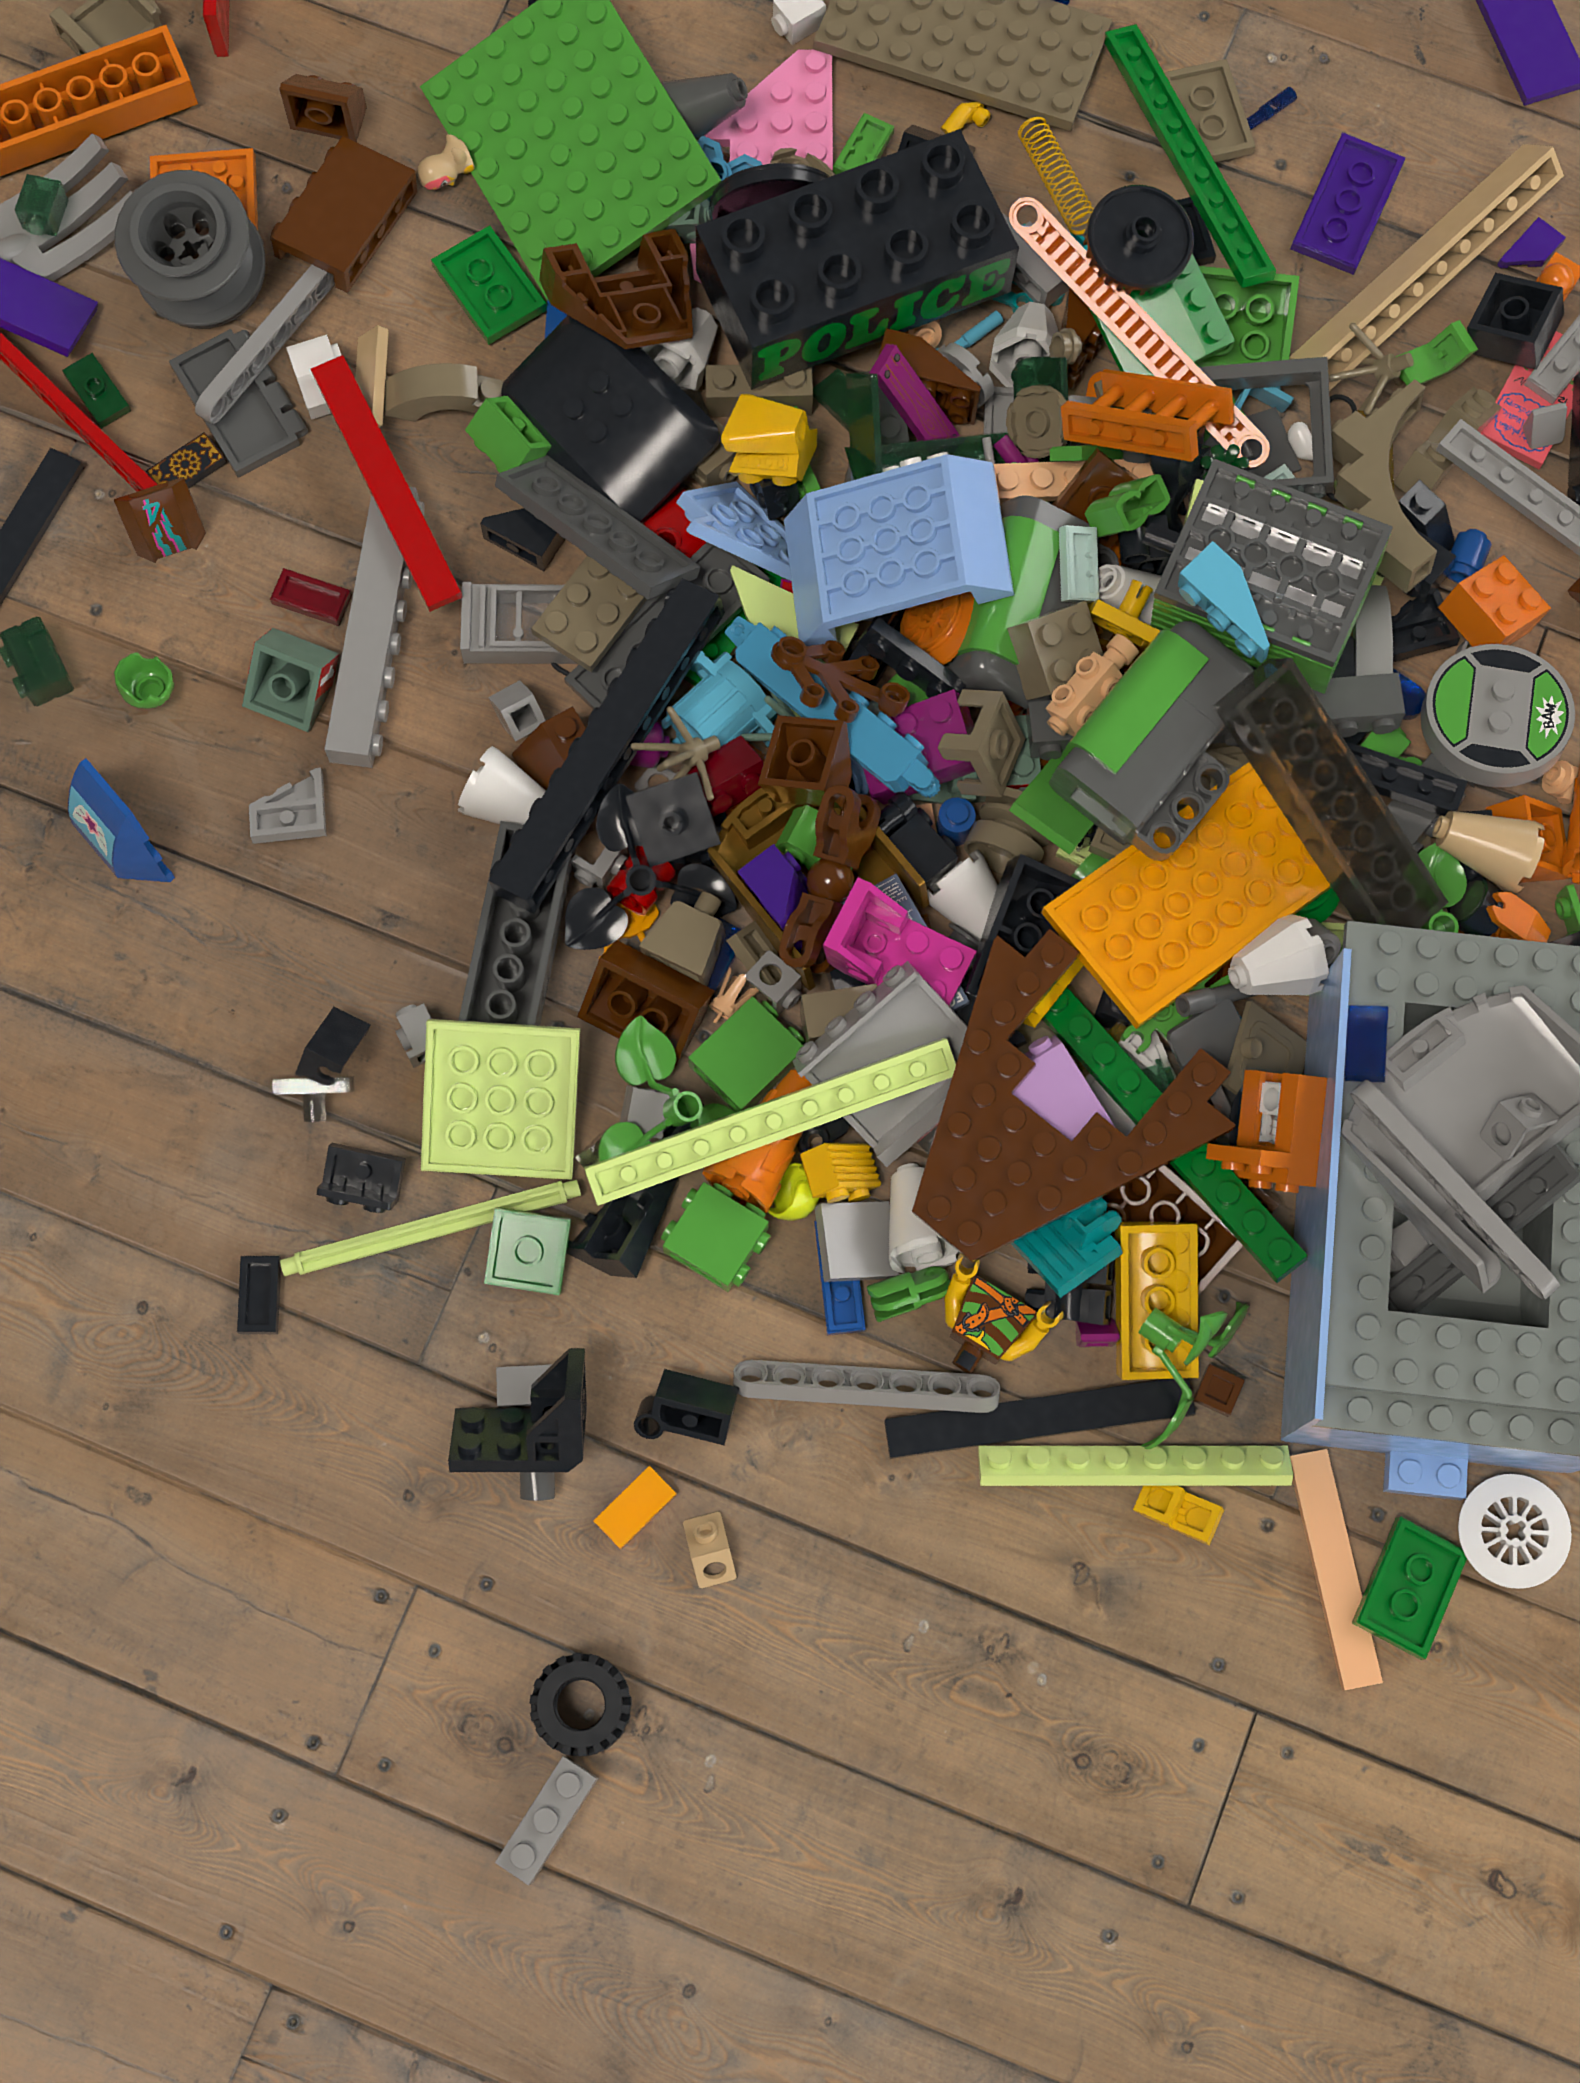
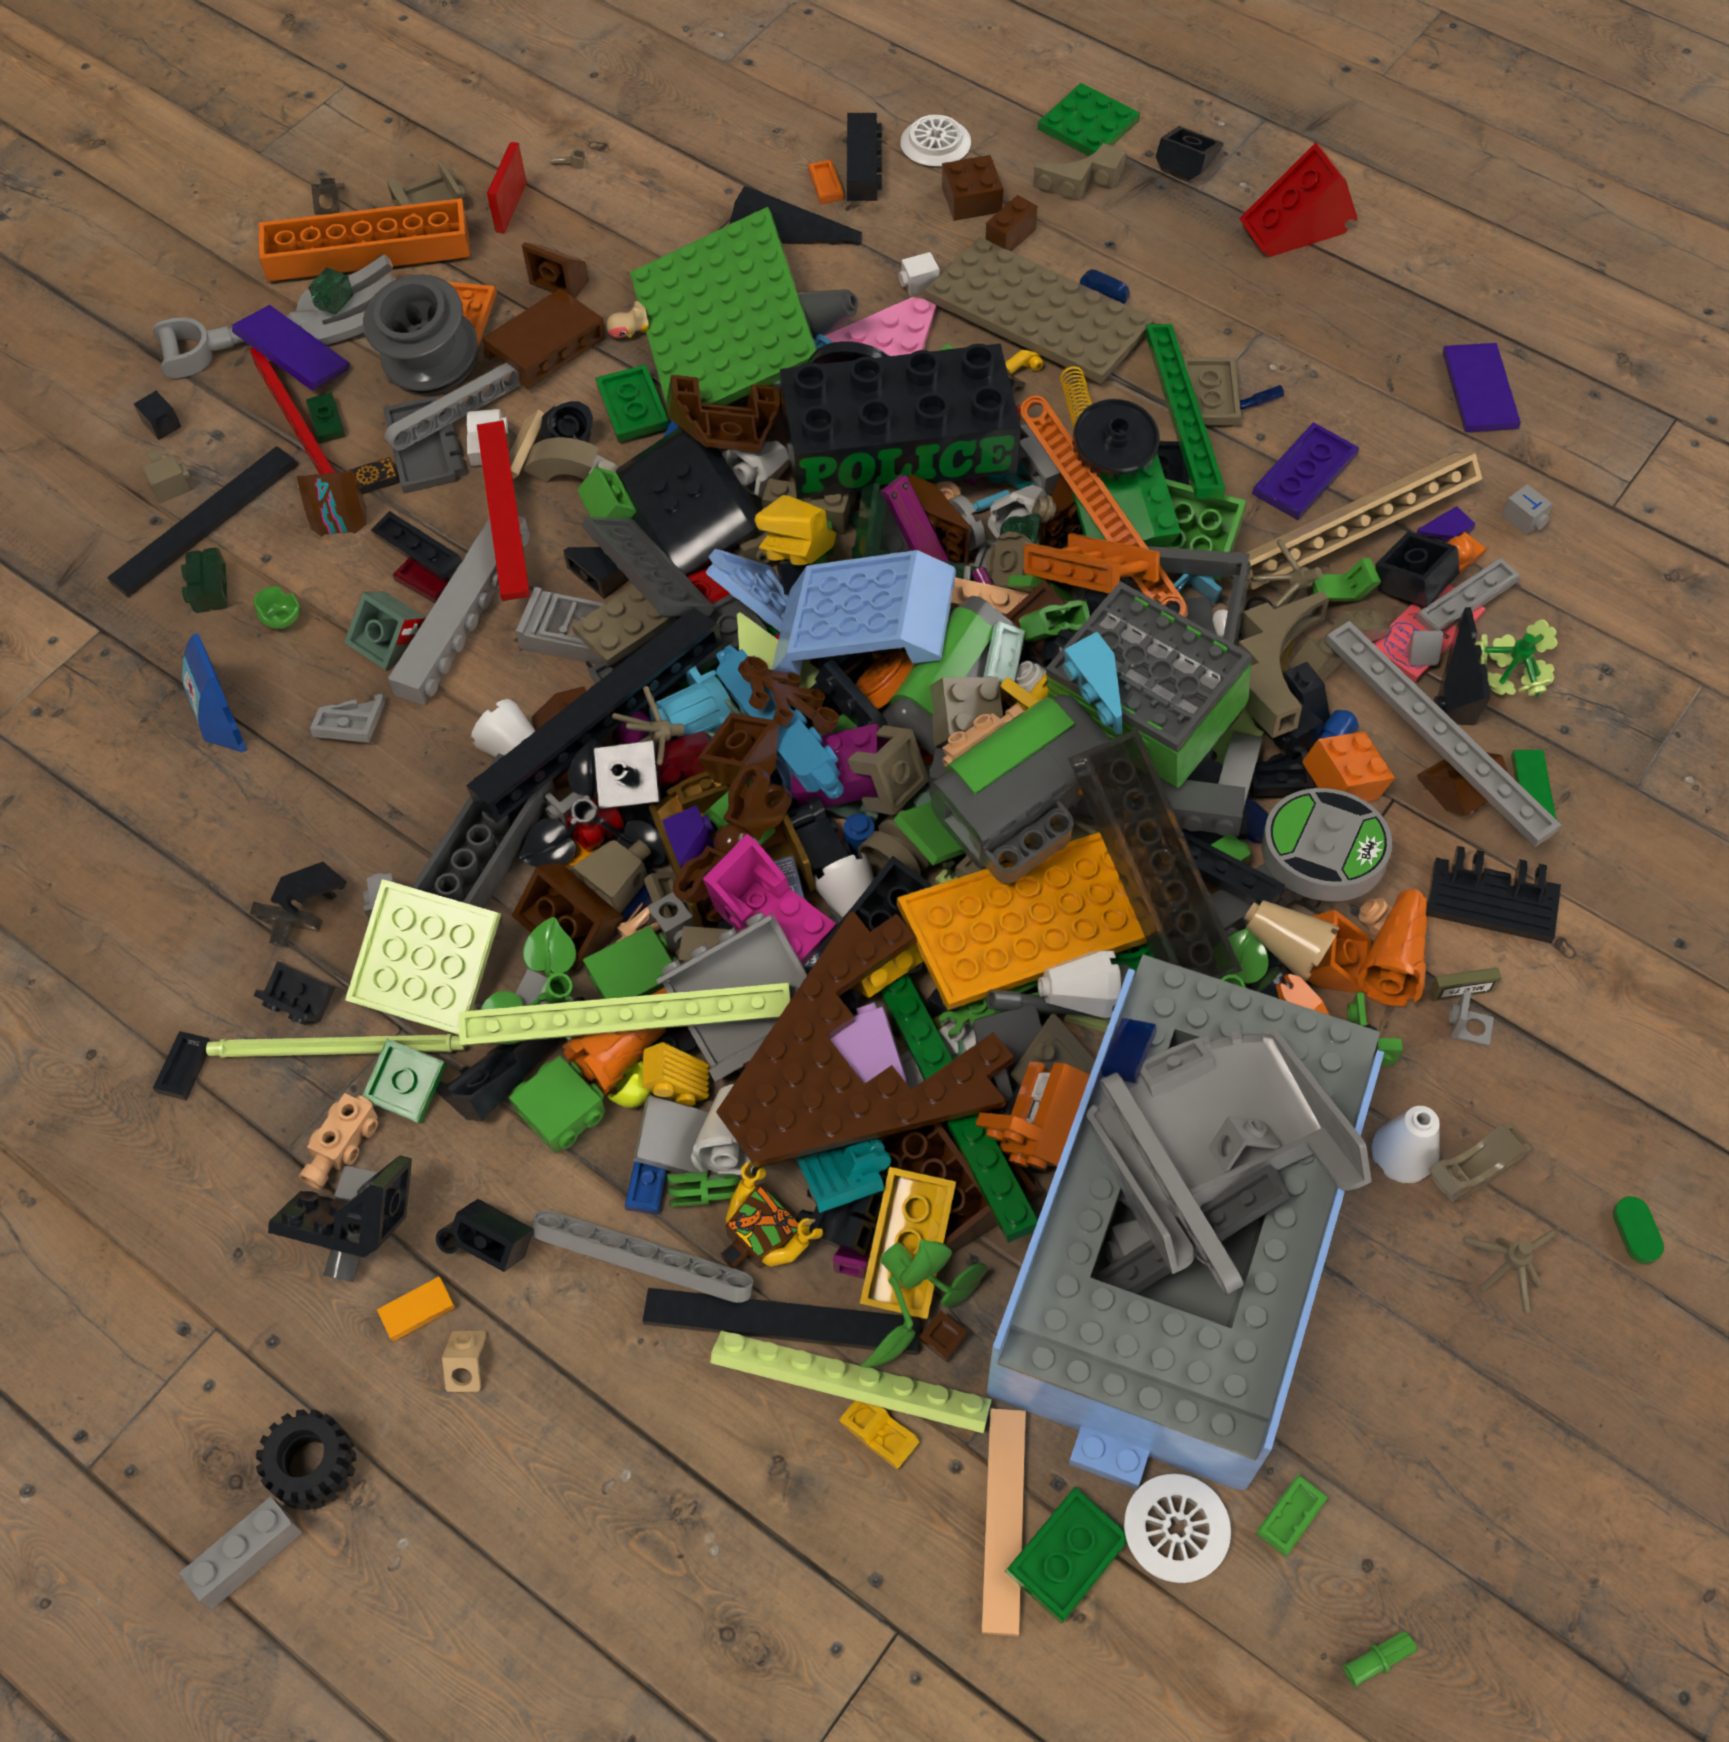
camera: 20 degrees right, 15 degrees down
light grey brick [488,680,546,742] -> none
none -> light nougat brick [298,1093,378,1190]
none -> black plate [371,511,462,581]
none -> black hat [541,401,593,443]

